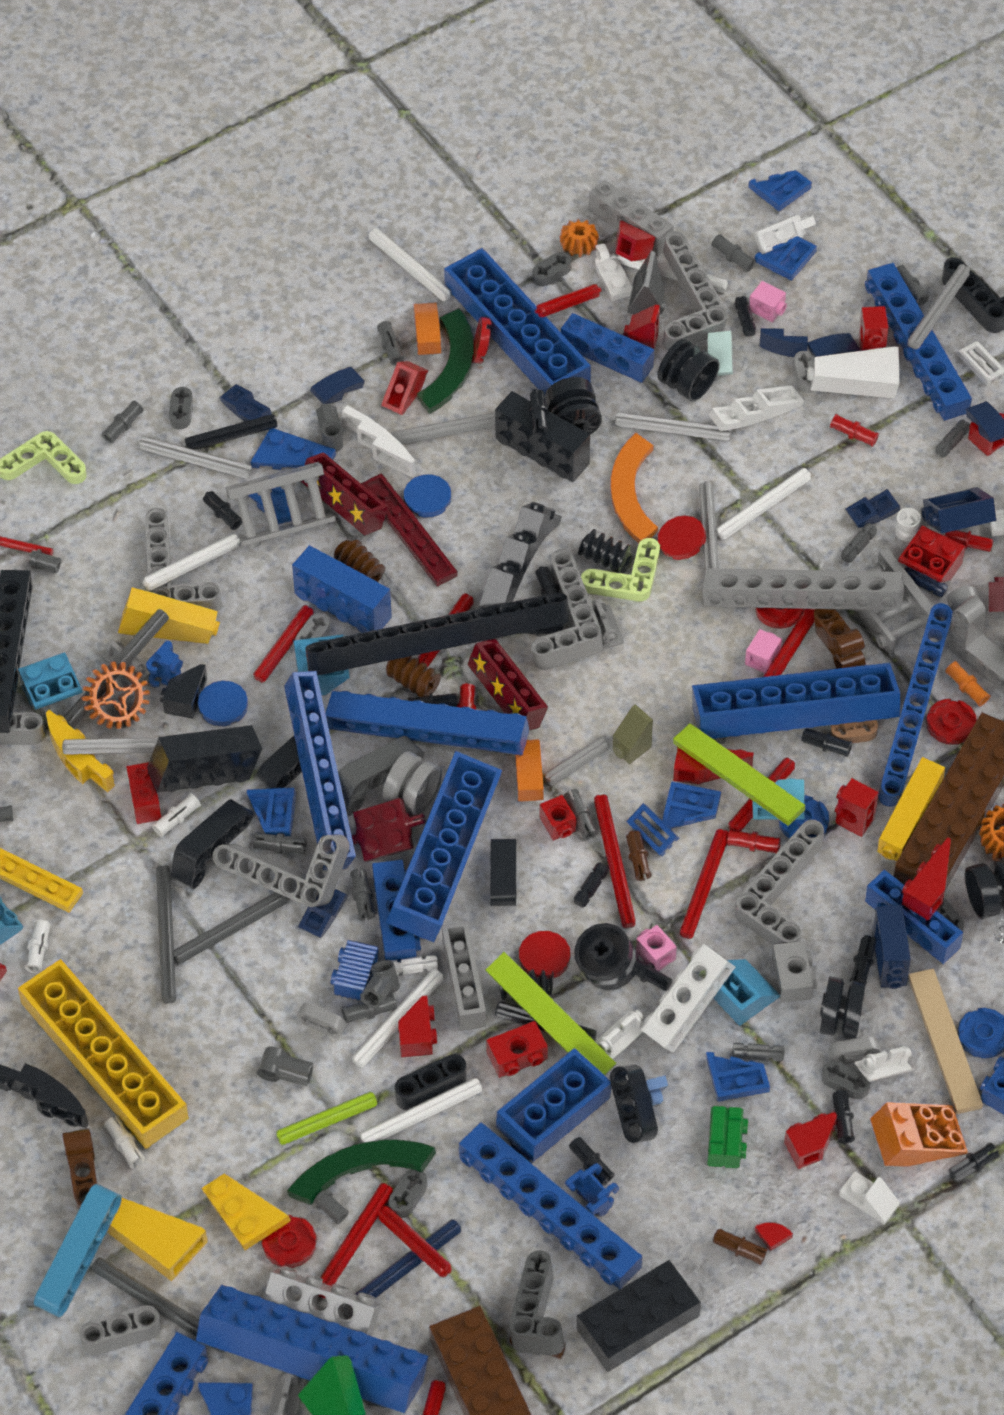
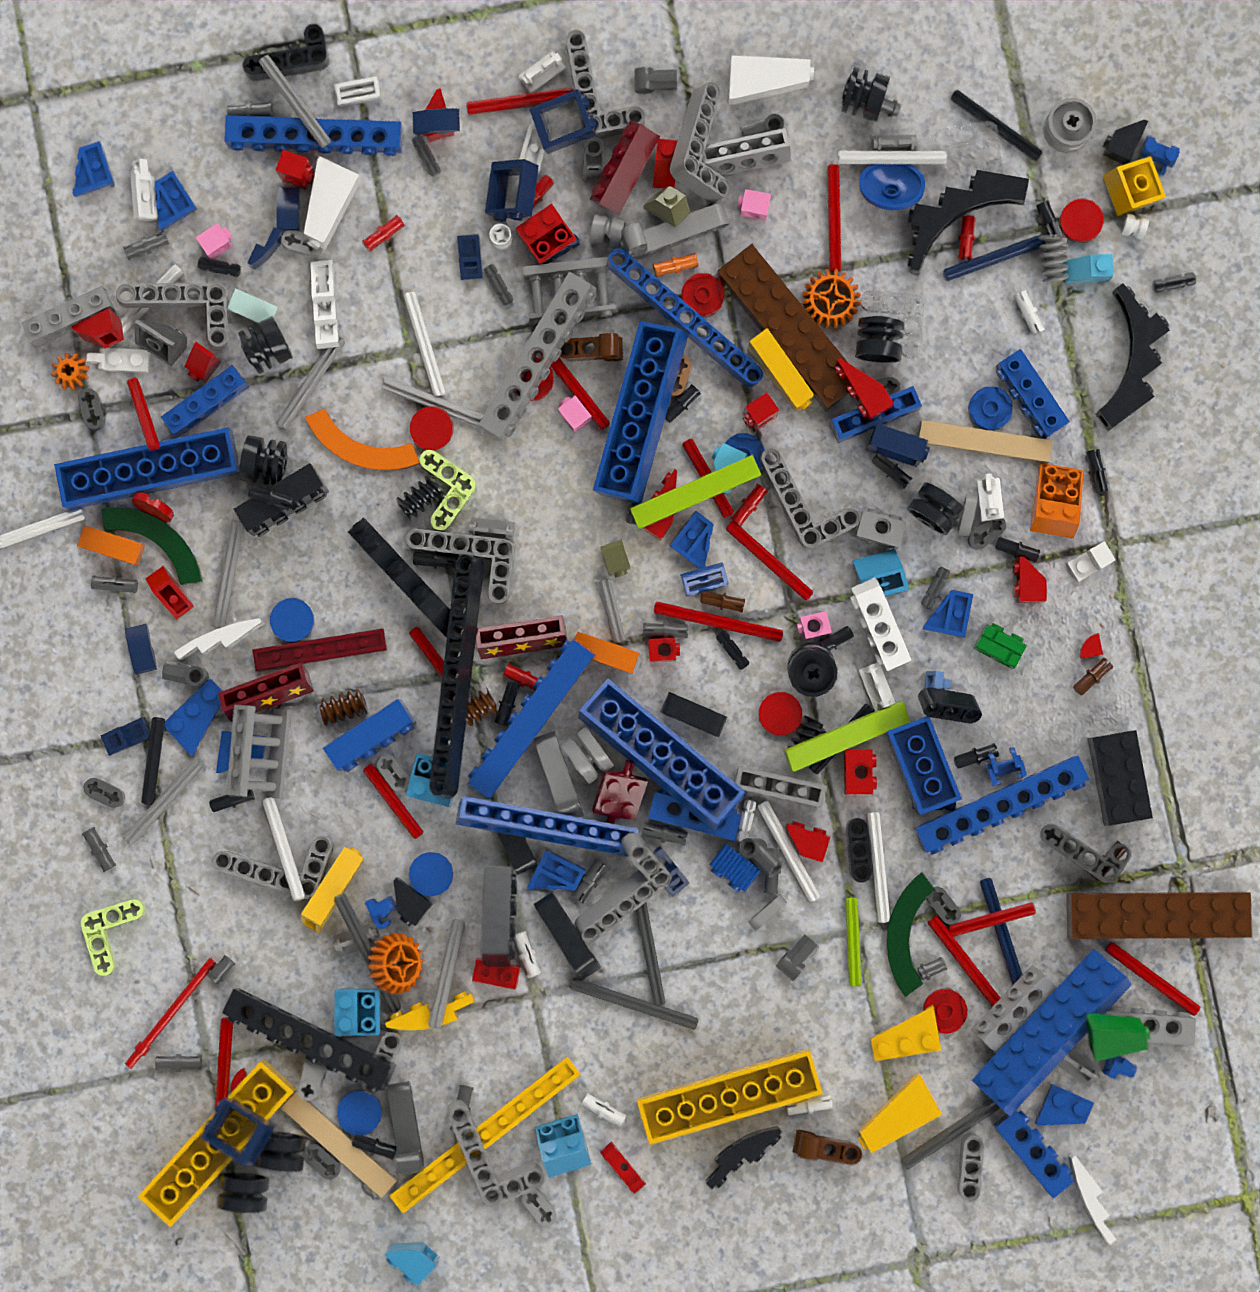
camera: 65 degrees left, 30 degrees up
dark azure beam [34,1184,122,1317] -> none

